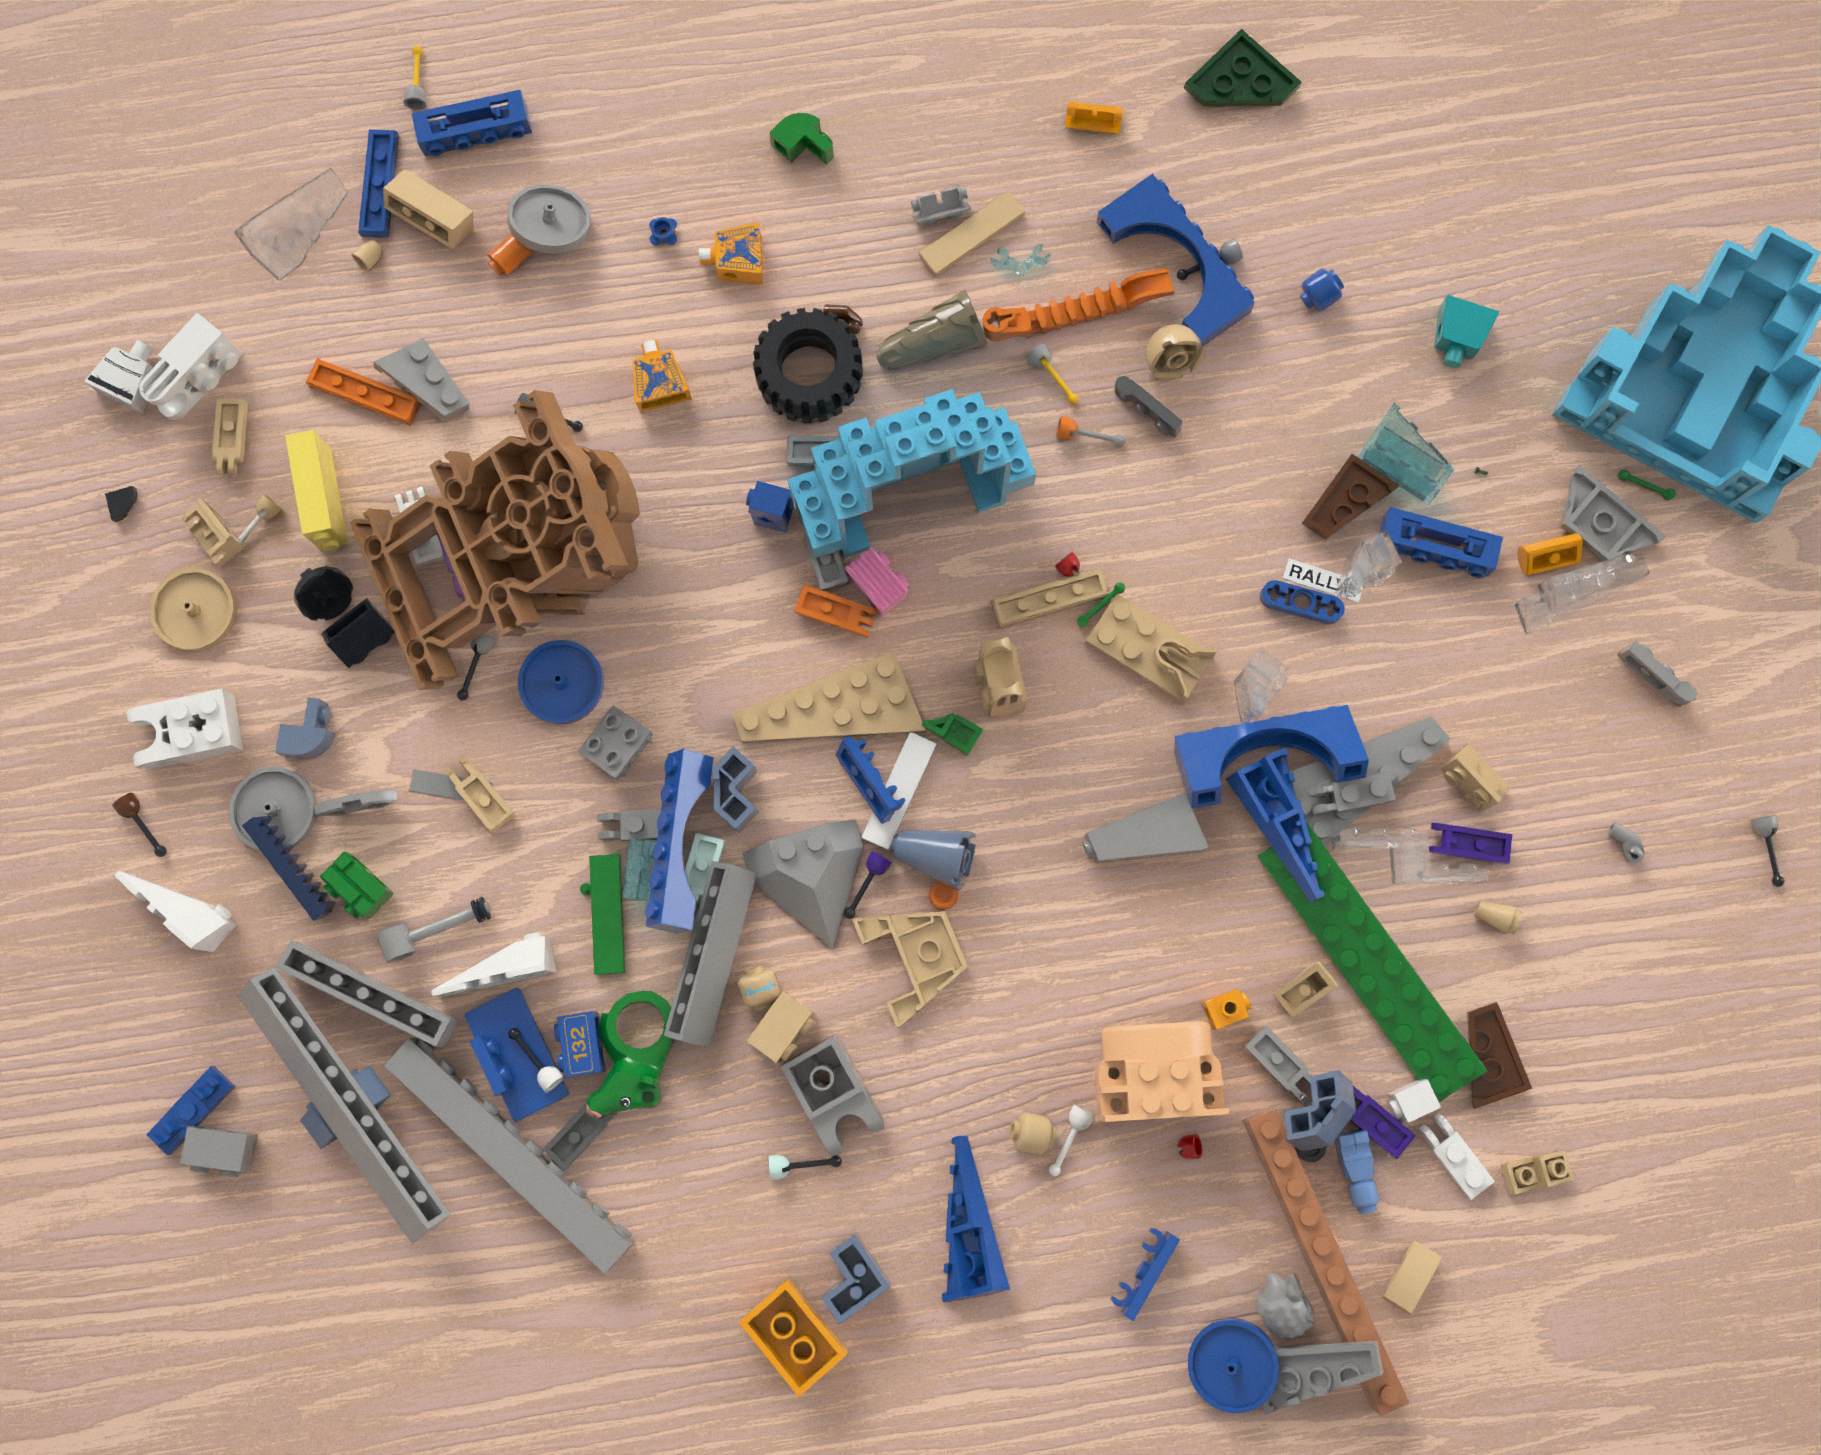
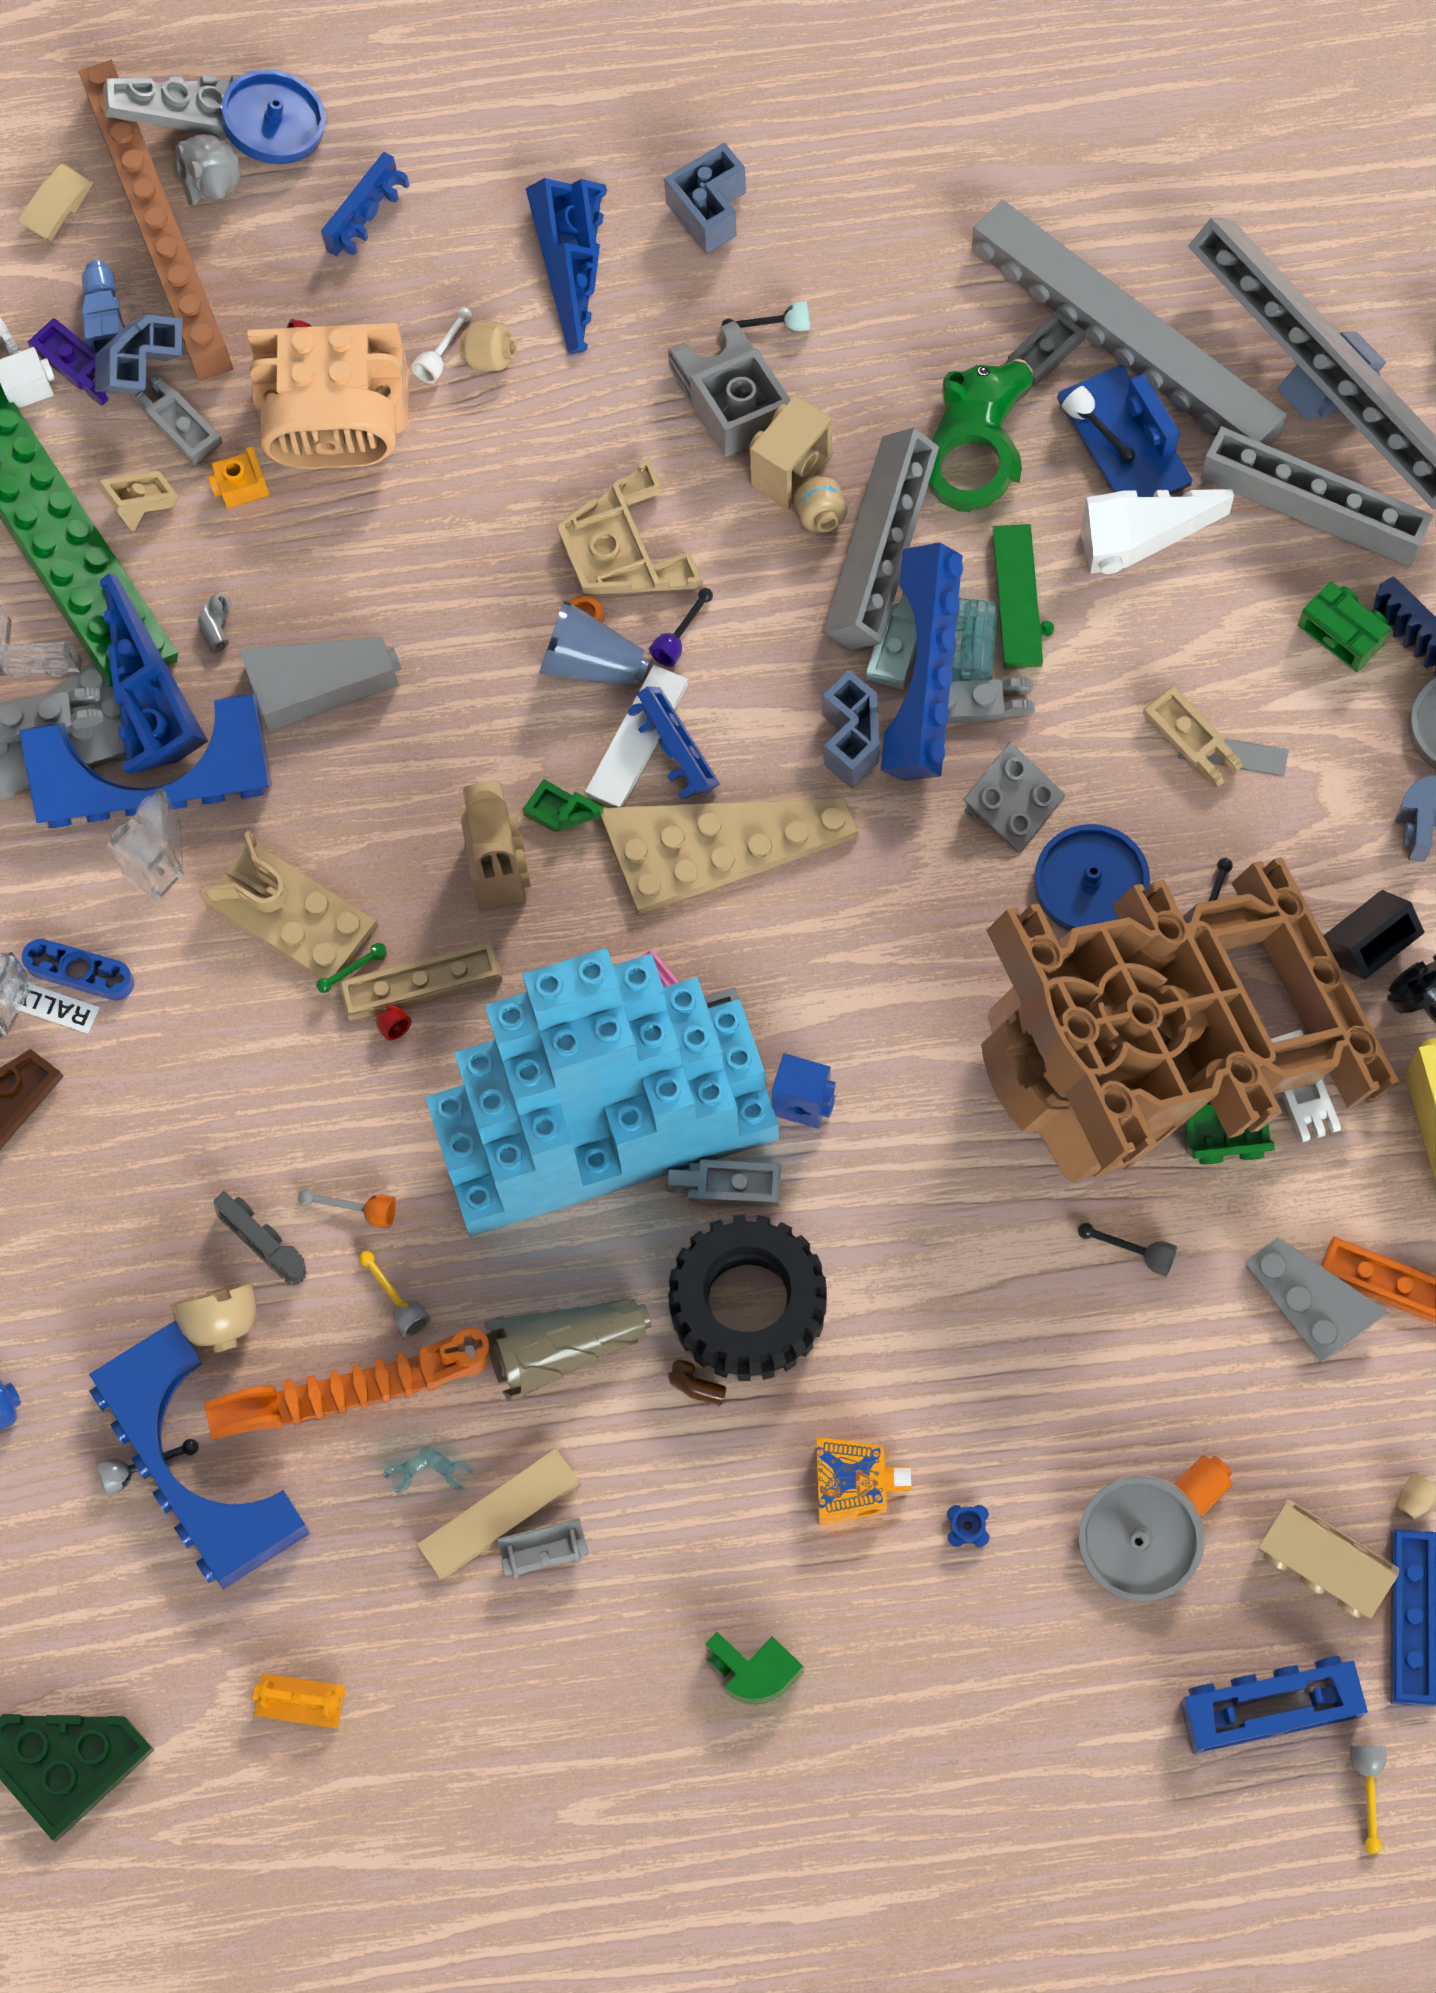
camera: 175 degrees left, 10 degrees down
light grey tile [314,790,398,816] -> none
light grey piece [377,897,491,963] -> none
blue brick [554,1011,606,1077] -> none
torso [632,340,692,412] -> none
light orange brick [739,1277,848,1397] -> none
light grey wedge [743,819,864,949] -> none
orange hinge [794,584,878,638] -> none
none -> light grey arm [198,593,231,651]

